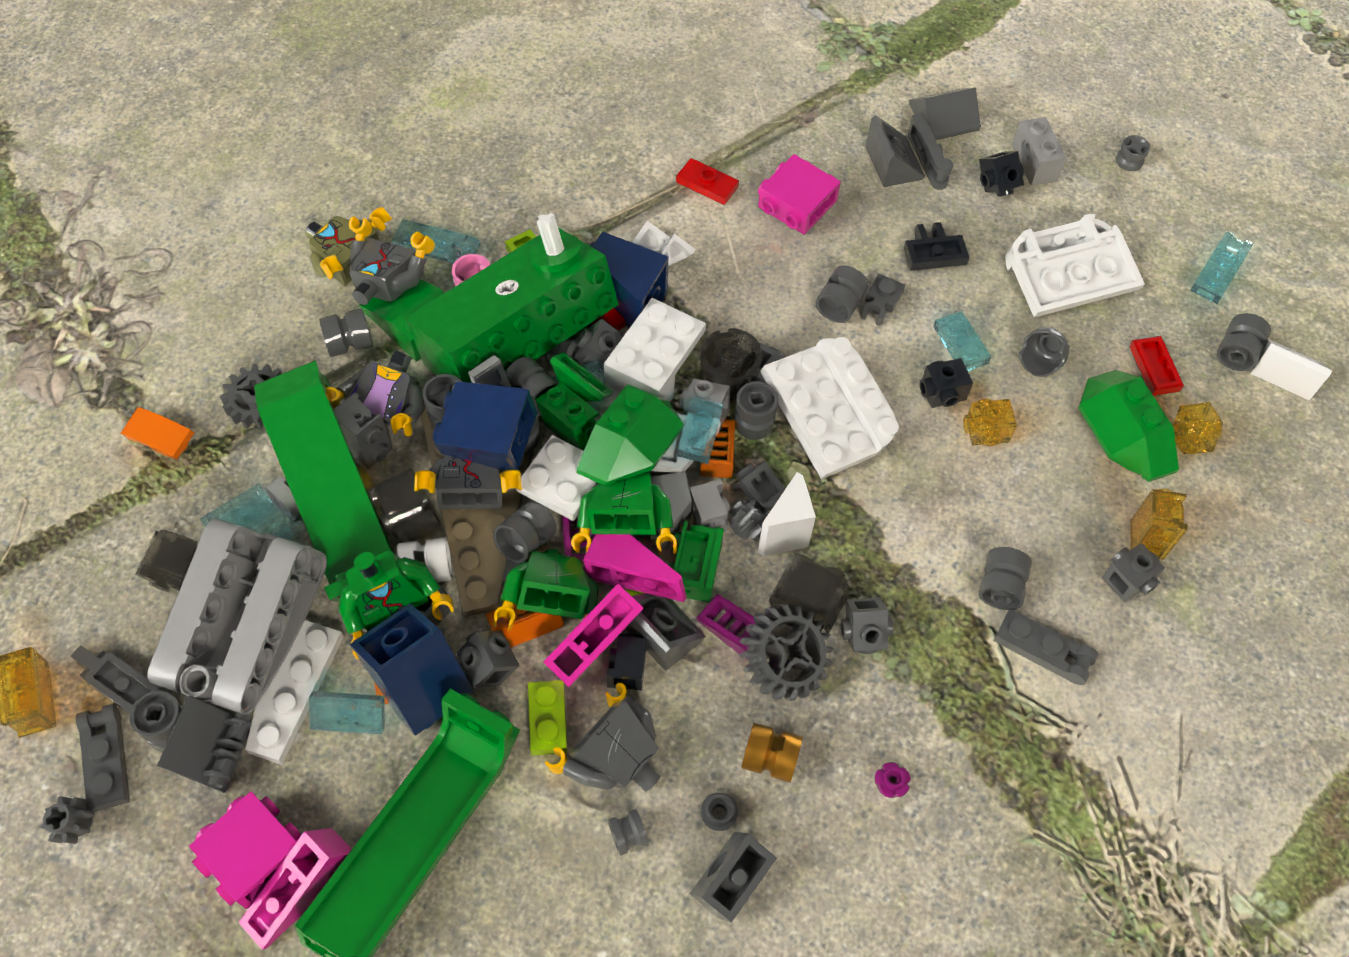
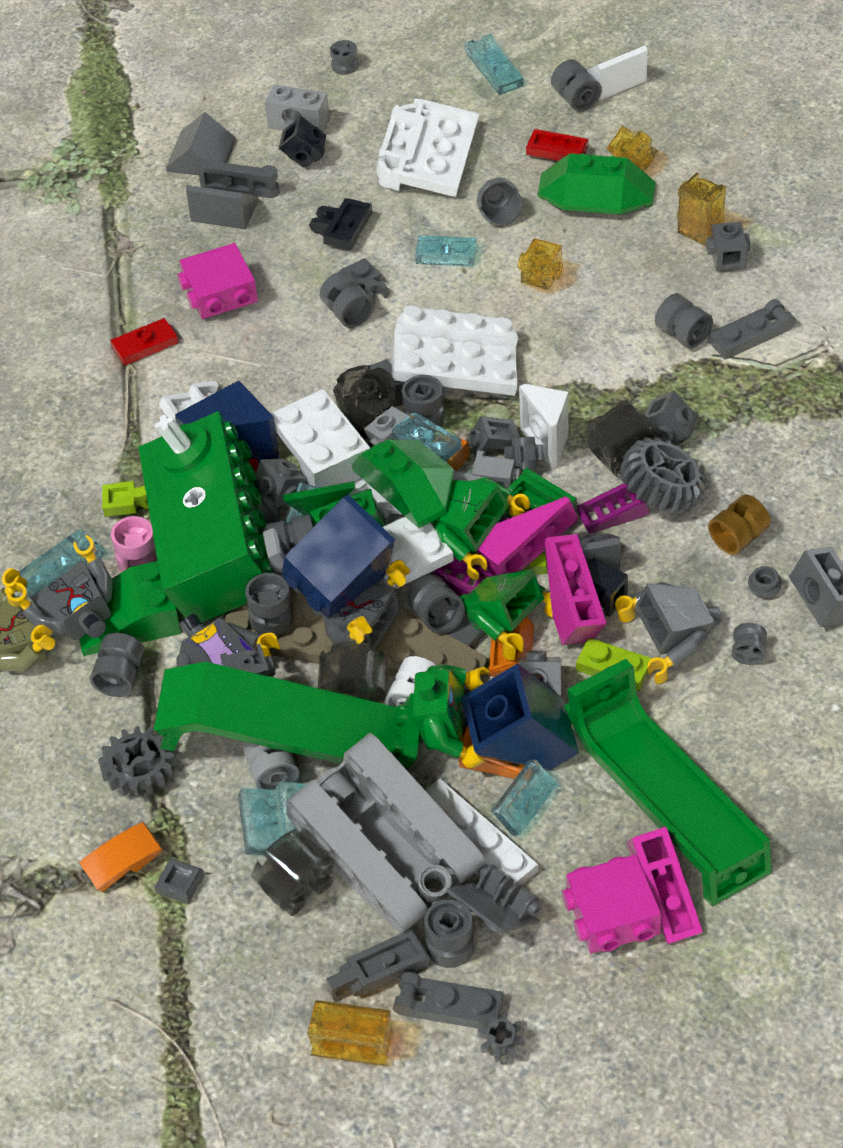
camera: 55 degrees left, 10 degrees down
magenta plate [874,762,911,798] -> none
black brick [919,358,973,408] -> none
none -> dark grey tile [154,858,204,904]

